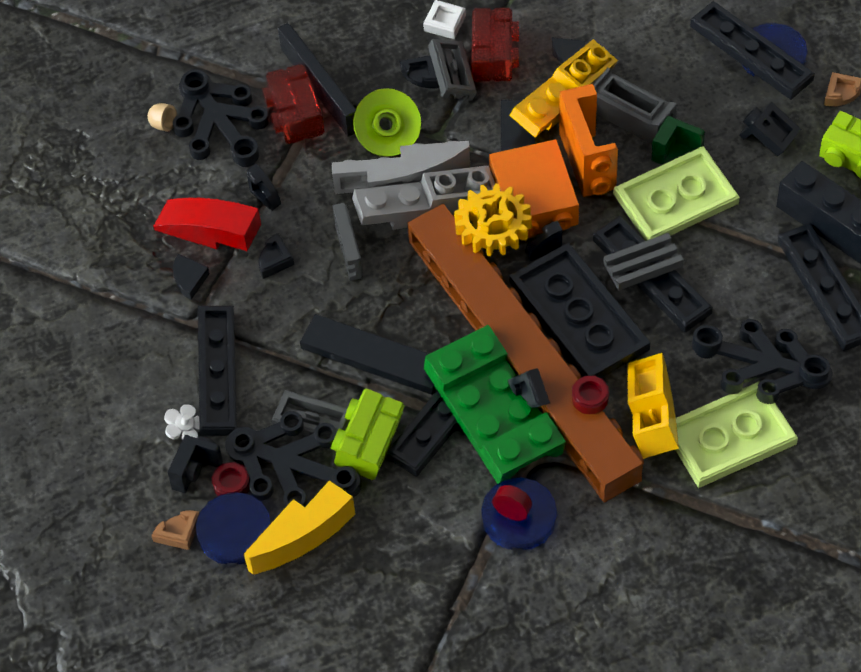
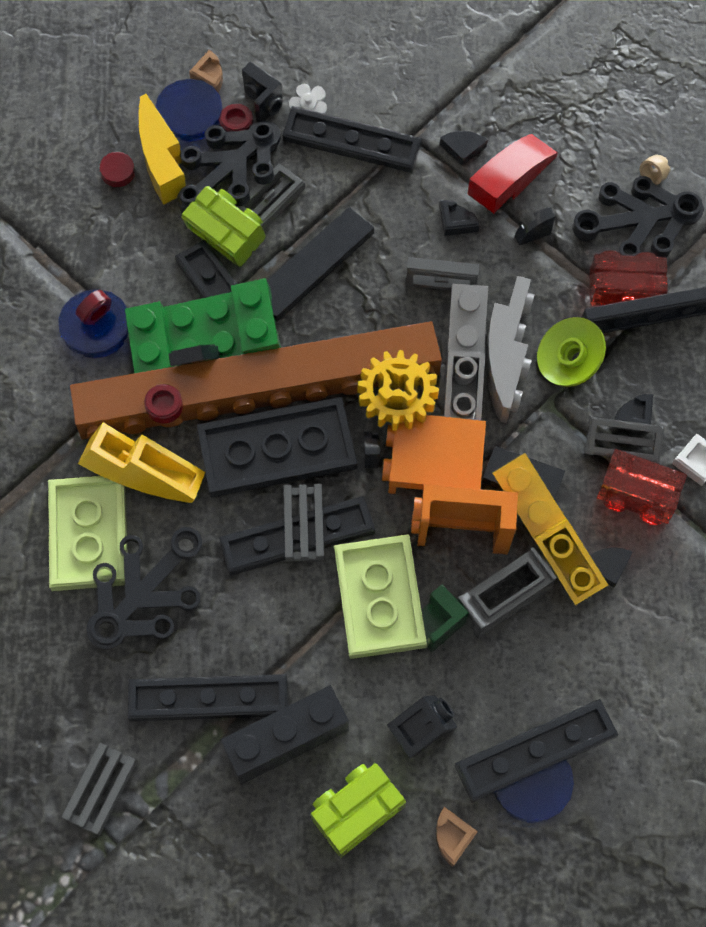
camera: 105 degrees right, 10 degrees up
none -> dark red tile [100,152,135,187]

